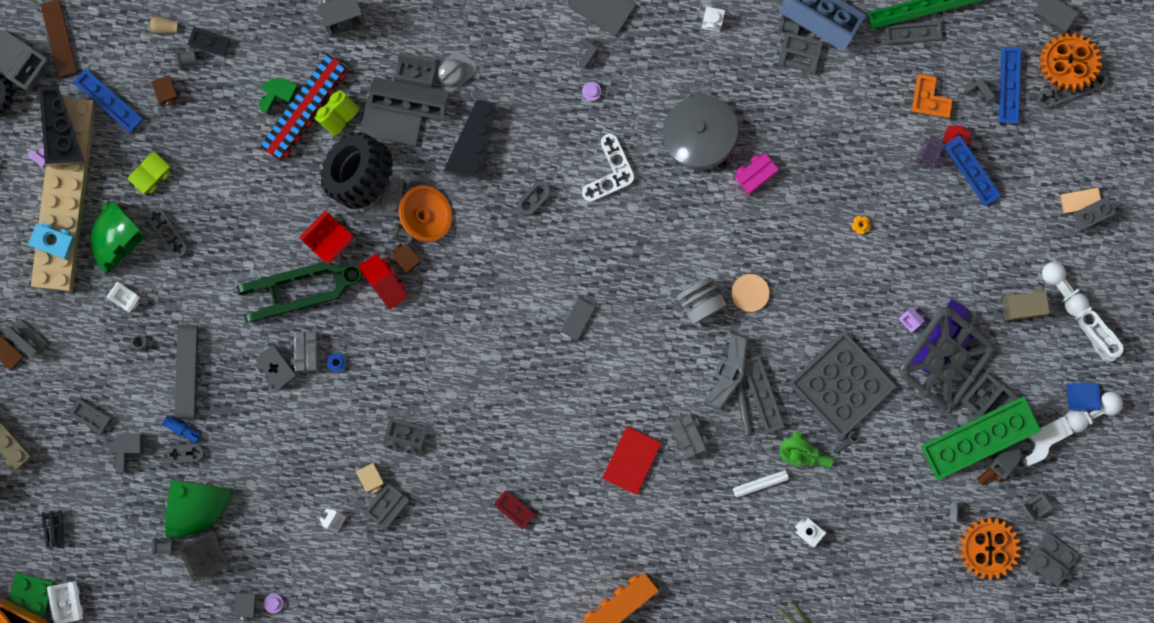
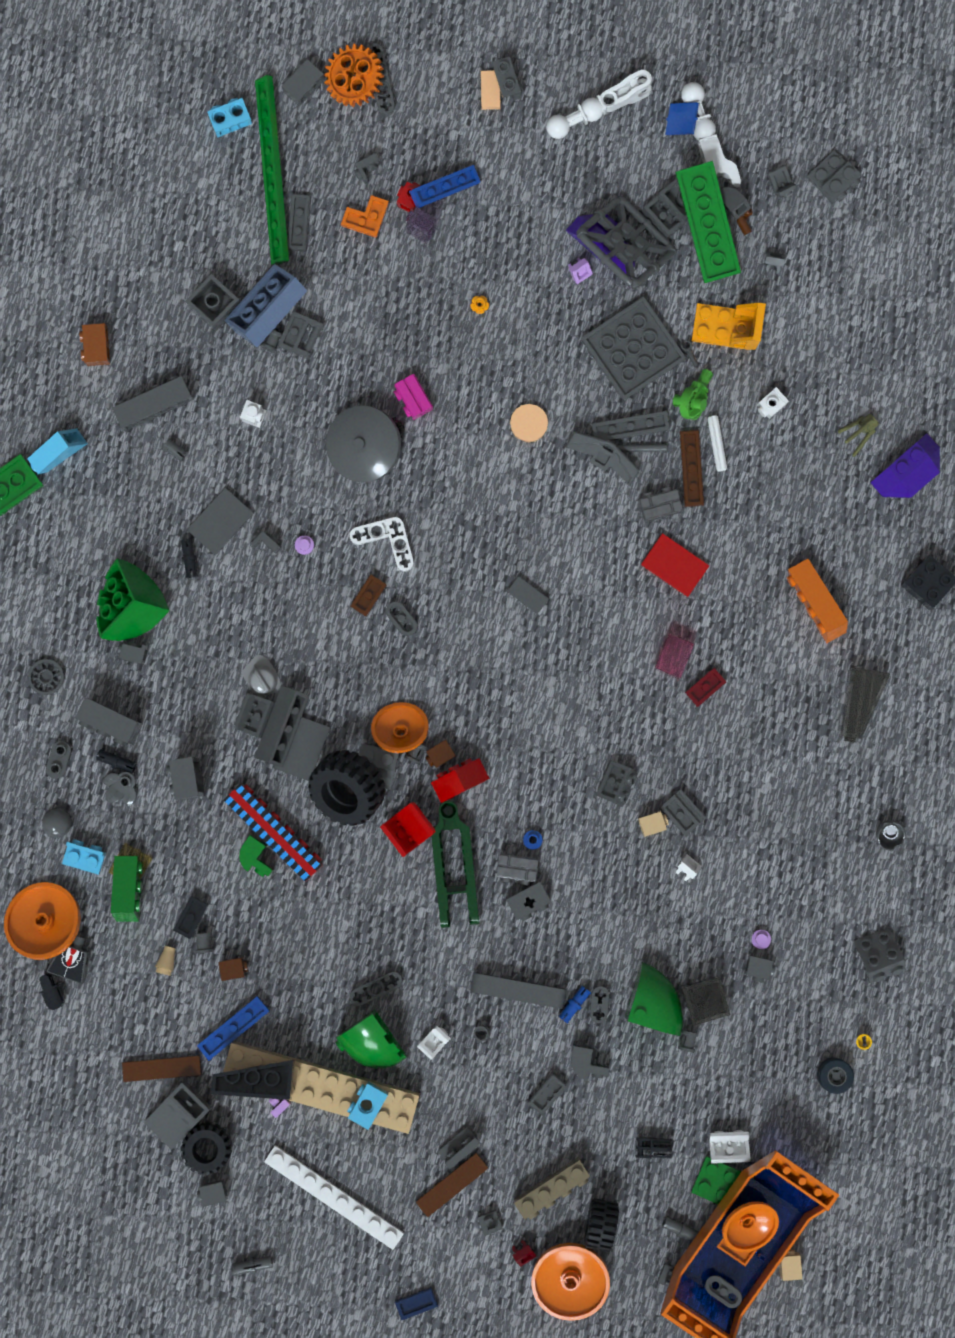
camera: 75 degrees left, 0 degrees up
lime brick [127,151,172,195] -> none
lime brick [314,90,359,136] -> none
black wedge [443,99,496,180] -> none
light grey wheel [676,277,727,325] -> none
orange gear [958,517,1021,580] -> none
blue plate [998,47,1021,124] -> none
dark tan container [1002,288,1050,321] -> none
none -> reddish brown plate [350,575,387,617]
none -> clear pink piece [655,634,695,681]
none -> reddish brown tile [679,430,704,507]
none -> light orange bracket [691,303,766,350]

